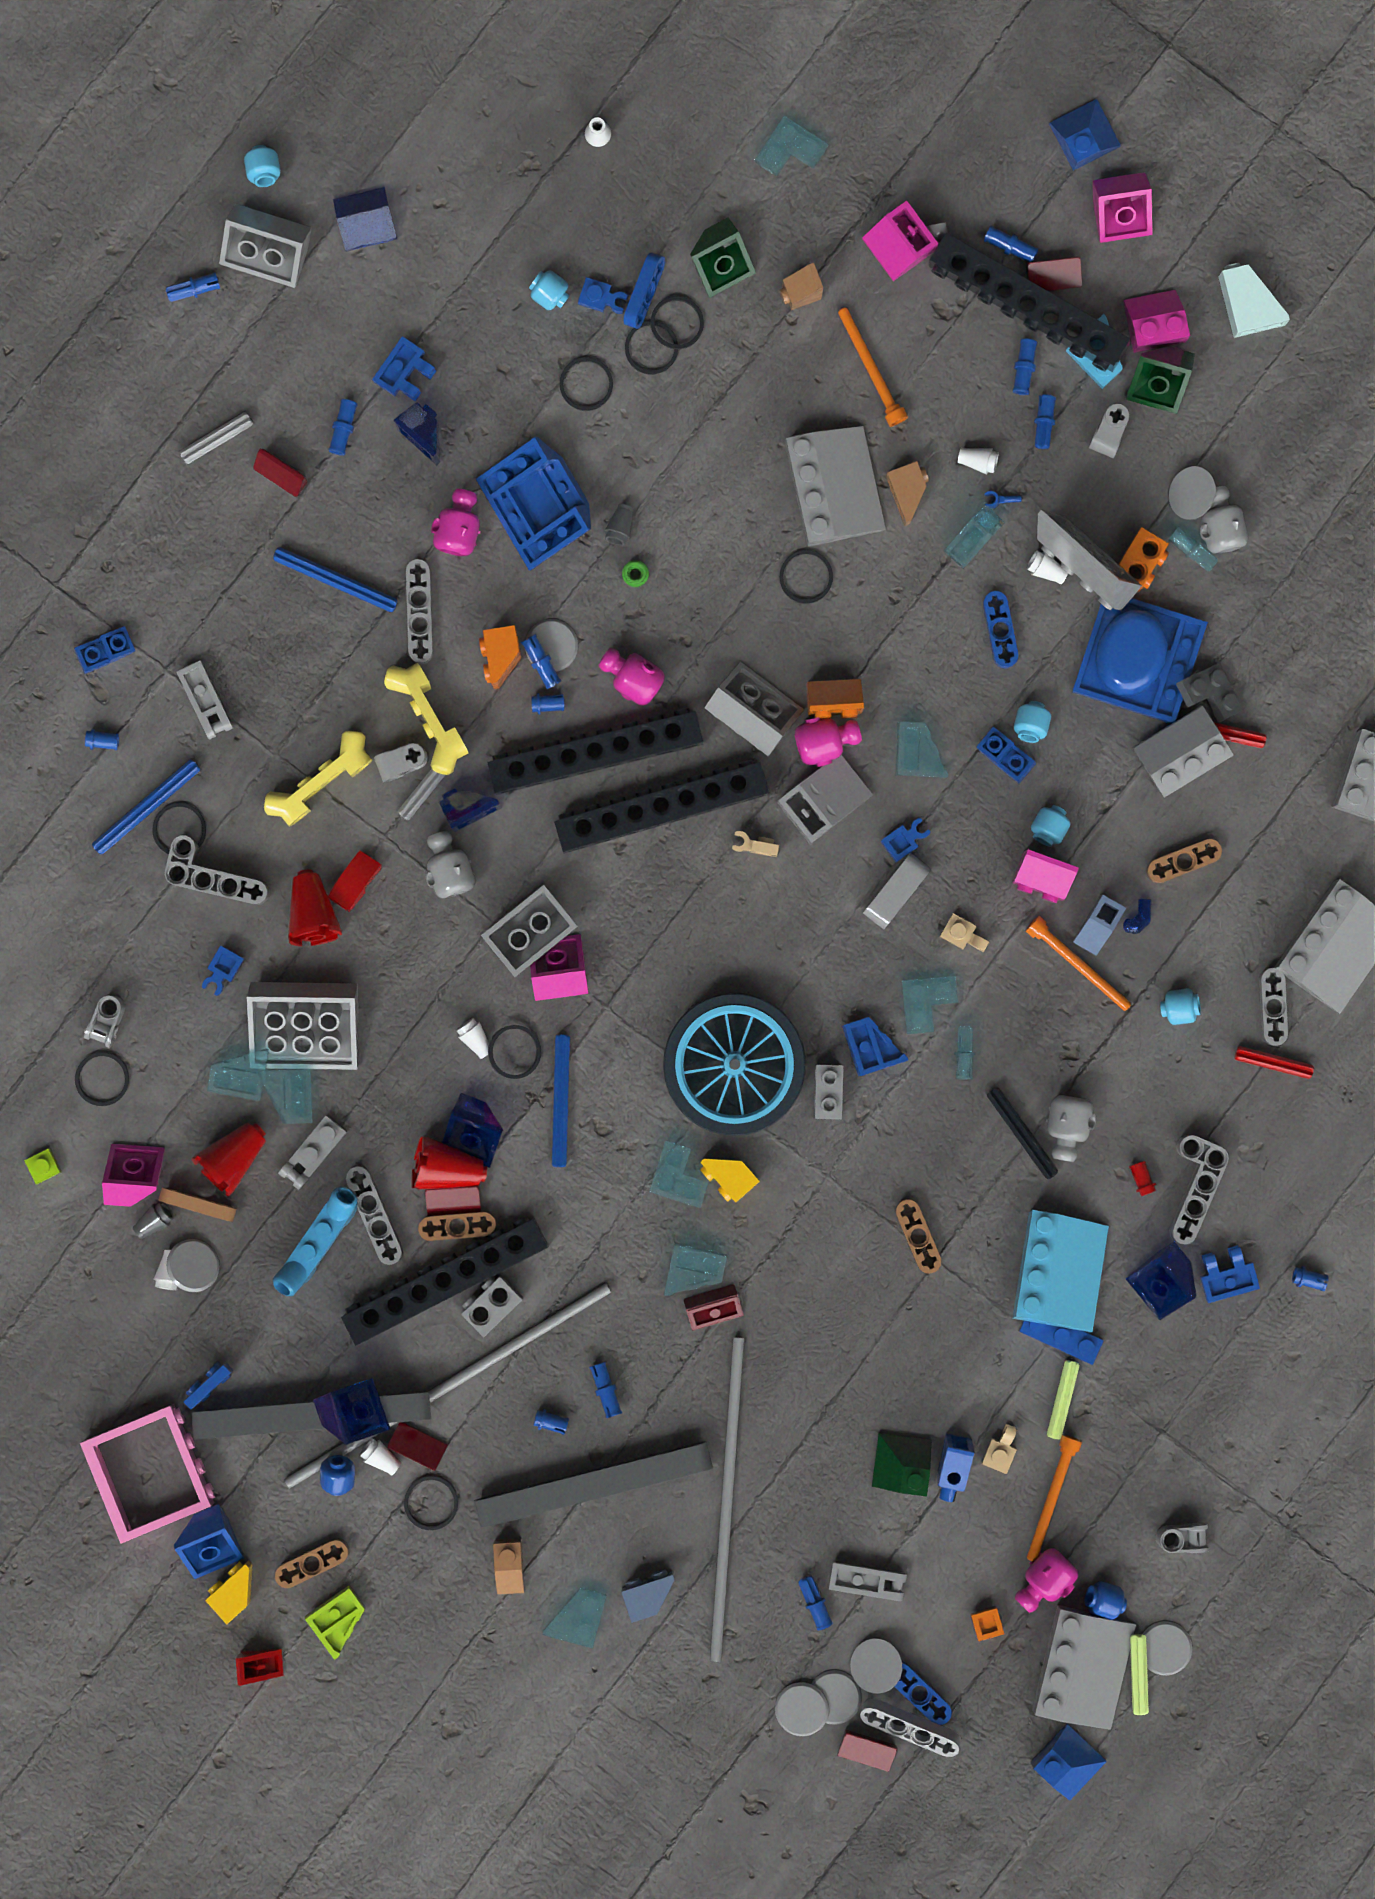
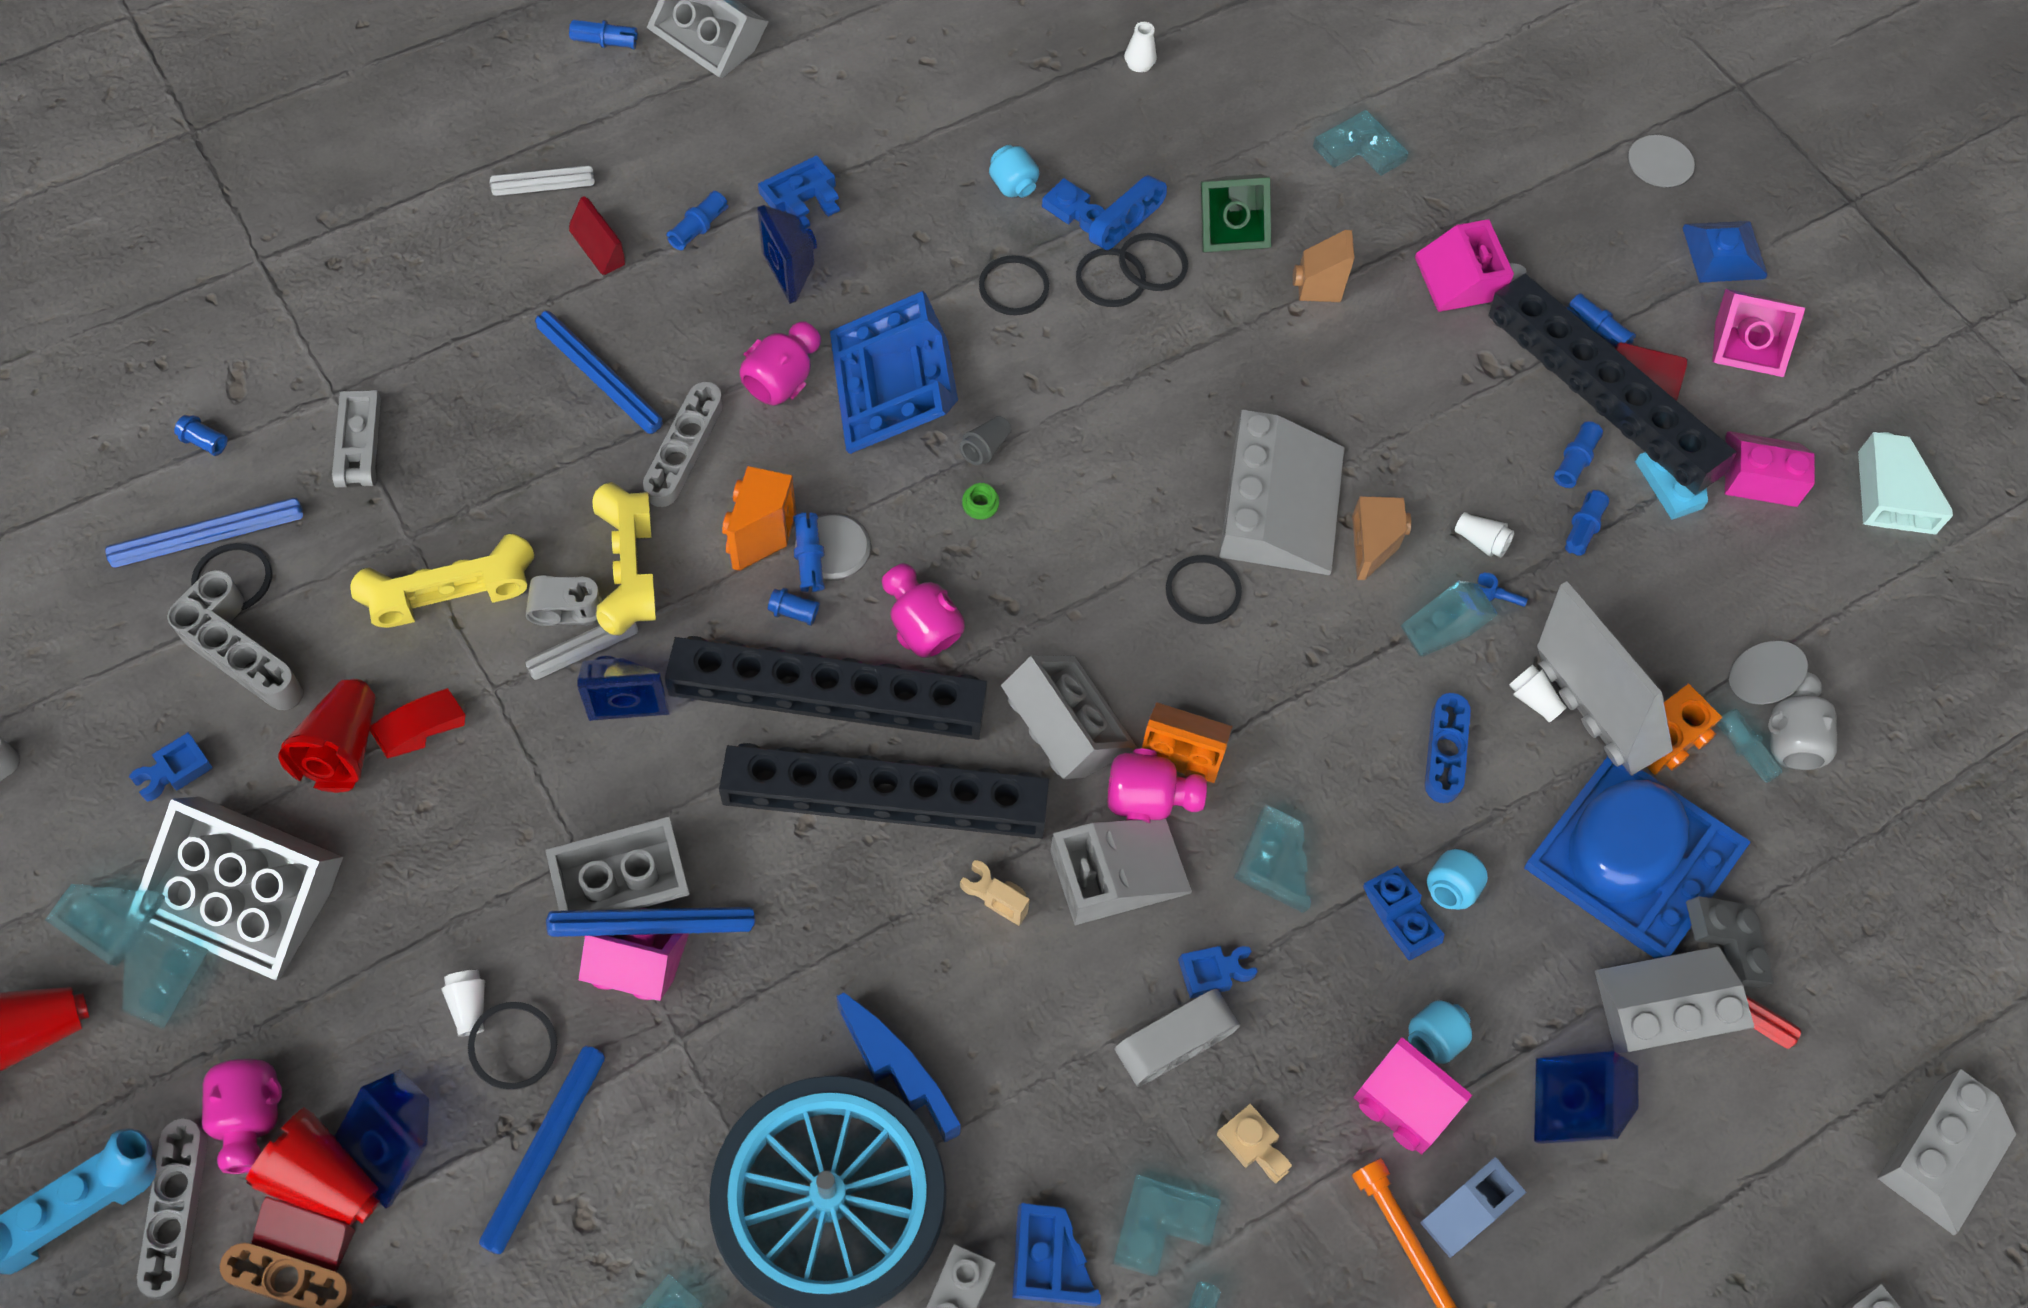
camera: 20 degrees right, 25 degrees down
blue slope [74,626,136,674] -> none
light grey plate [278,1115,347,1190] -> none
clear blue slope [333,187,397,252] -> none
light grey piece [426,831,475,899] -> none
orange piece [838,307,908,427] -> none
light grey piece [1089,404,1129,458] -> none
clear blue arm [1123,899,1152,934] -> none
dark green slope [1126,346,1195,414] -> none
medium nougat beam [1146,839,1222,883] -> none
none -> dark pink piece [202,1059,282,1174]
none -> blue axle [546,907,755,937]
none -> blue slope [836,993,961,1143]
none -> clear blue slope [1534,1051,1639,1144]
none -> light grey piece [1628,135,1695,187]

